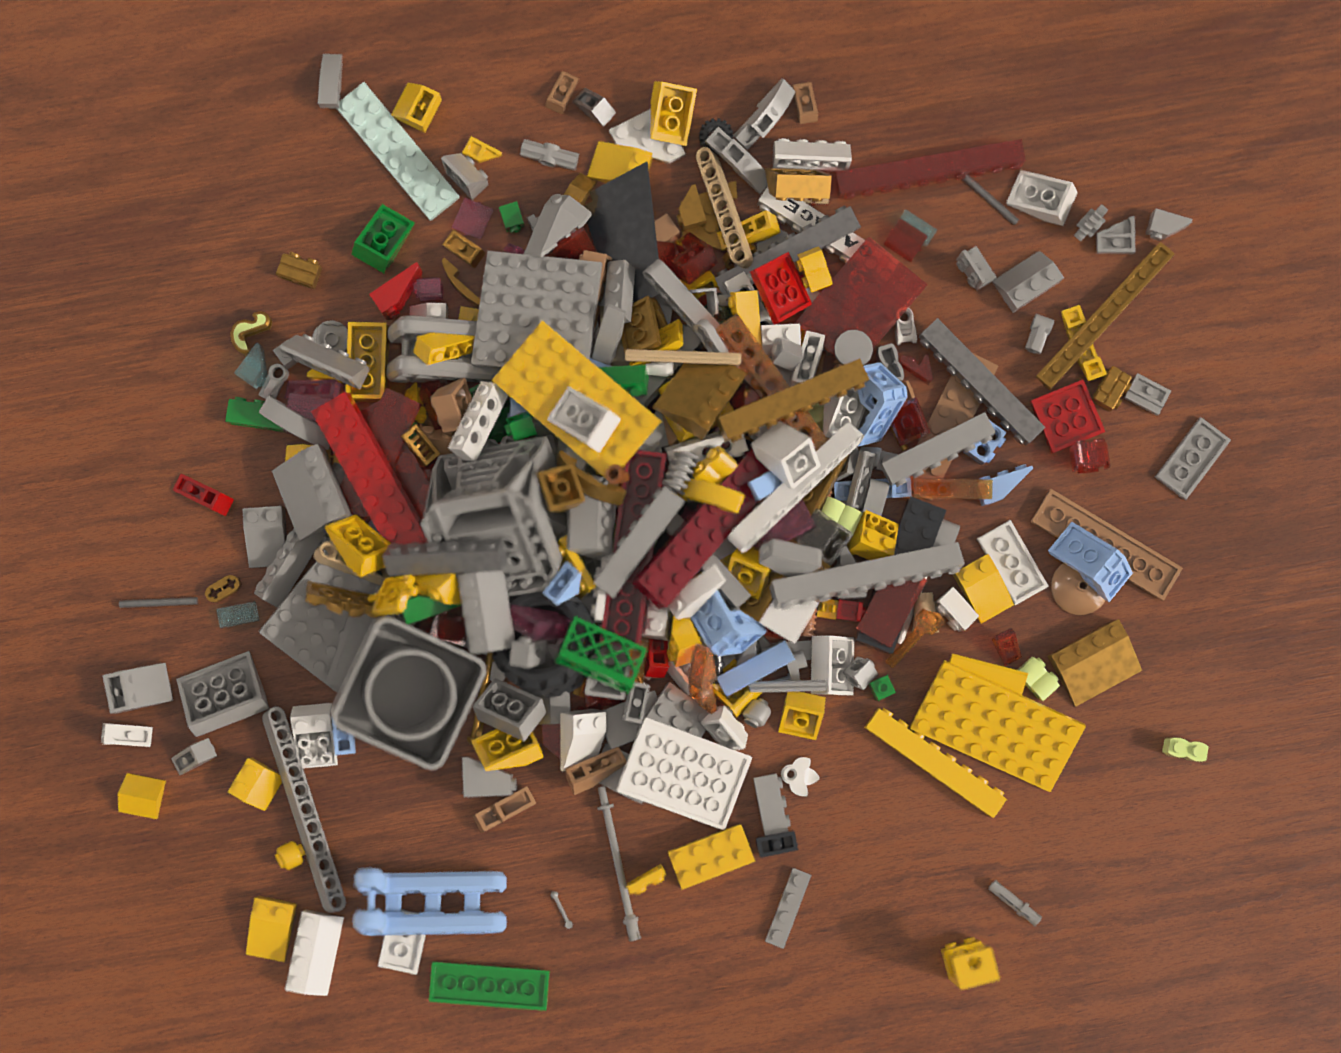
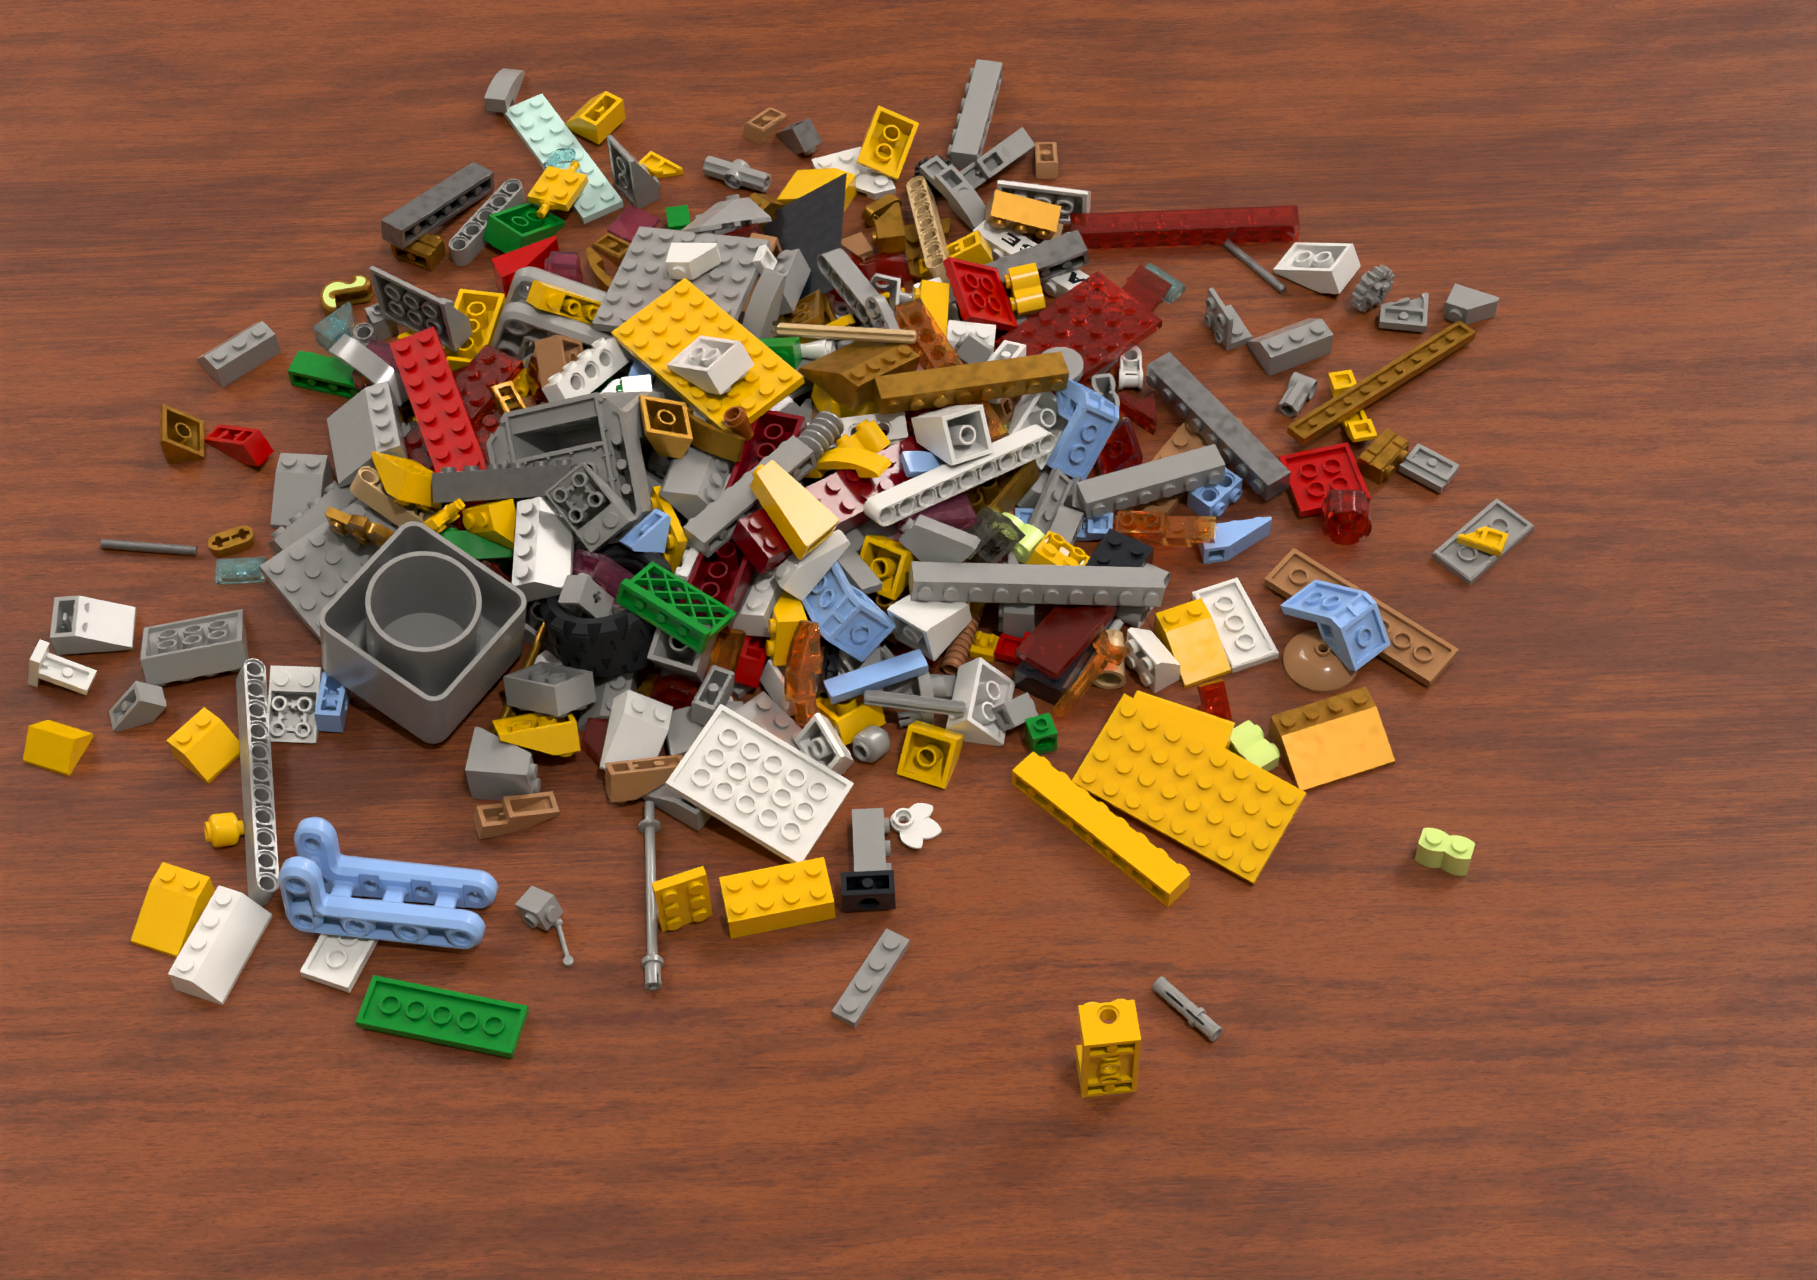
camera: 20 degrees right, 30 degrees down
none -> pearl gold slope [160,404,204,464]
none -> light grey slope [196,321,281,388]
none -> flat silver brick [381,162,494,249]
none -> light grey beam [449,179,525,266]
none -> light grey brick [515,886,564,931]
none -> yellow plate [527,160,589,219]
none -> clear light blue arm [544,147,576,168]
none -> light grey slope [544,461,637,553]
none -> white slope [666,243,721,280]
none -> yellow slope [750,460,839,560]
none -> white tile [752,244,777,275]
none -> pearl gold beam [861,193,902,226]
none -> light grey brick [947,59,1003,169]
none -> yellow tile [1456,526,1509,557]

